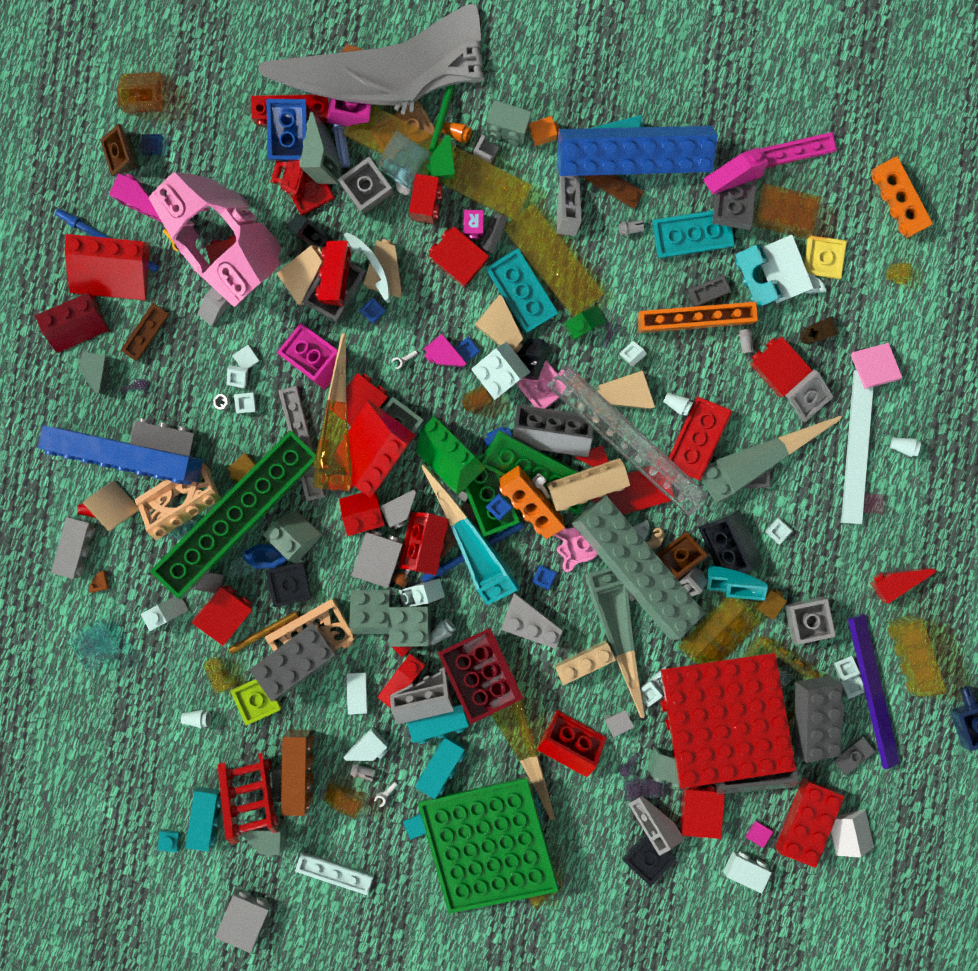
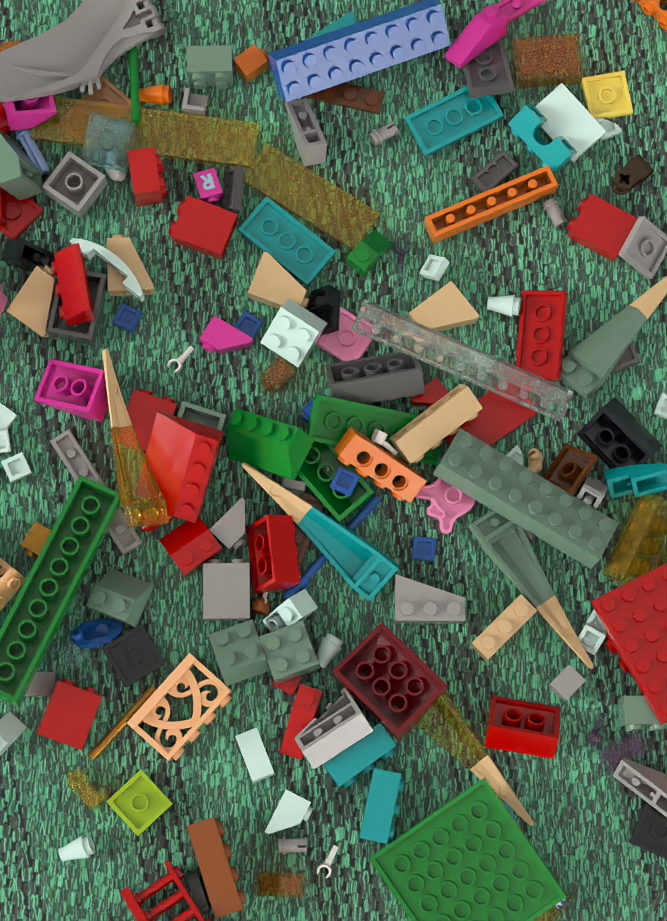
camera: 25 degrees left, 10 degrees down
dark grey brick [249,623,339,702] -> none
teal tile [403,813,426,840] -> none
green slope [426,135,455,180] -> none

